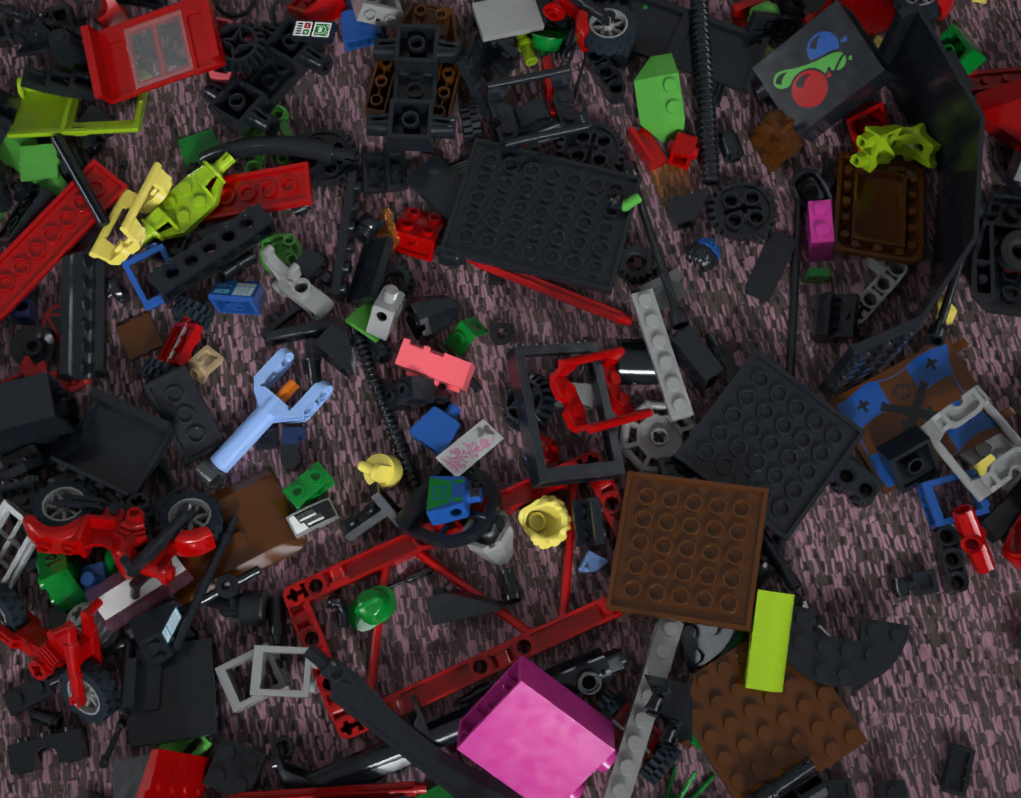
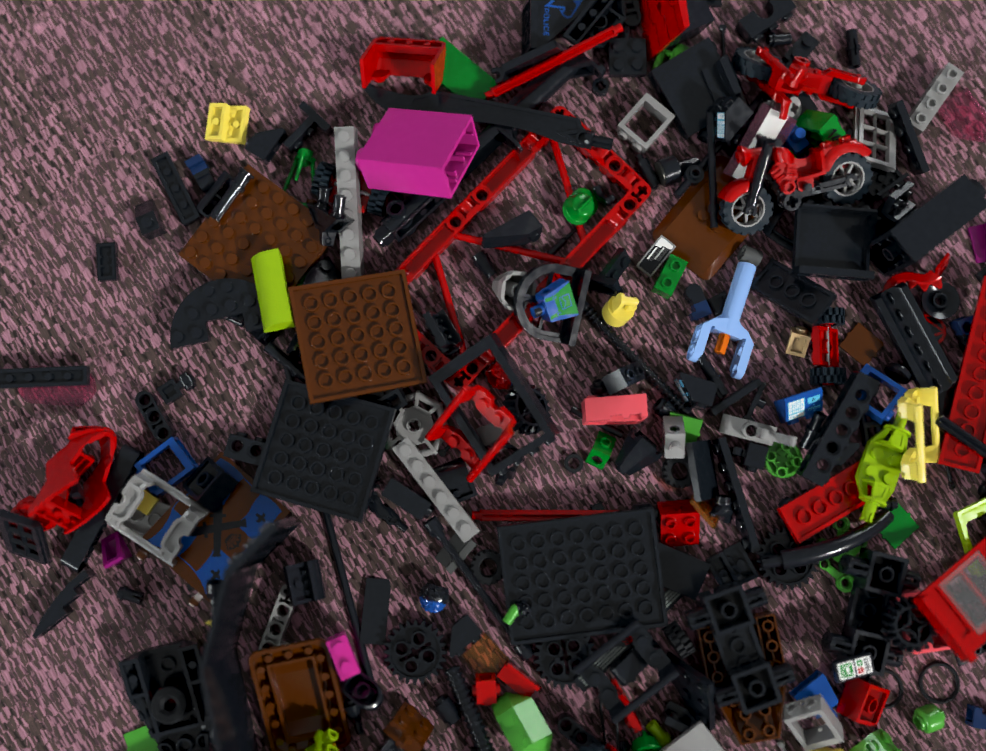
camera: 155 degrees right, 10 degrees up
light grey window [249,645,318,698] -> none
blue torso [408,403,461,455] -> none
white sticker [436,419,504,476] -> none
black piece [458,682,491,705] -> none
light yellow hair [518,495,571,549] -> none
medium blue tile [578,549,609,573] -> none
green tile [804,268,831,284] -> none
red piece [952,504,995,574] -> none

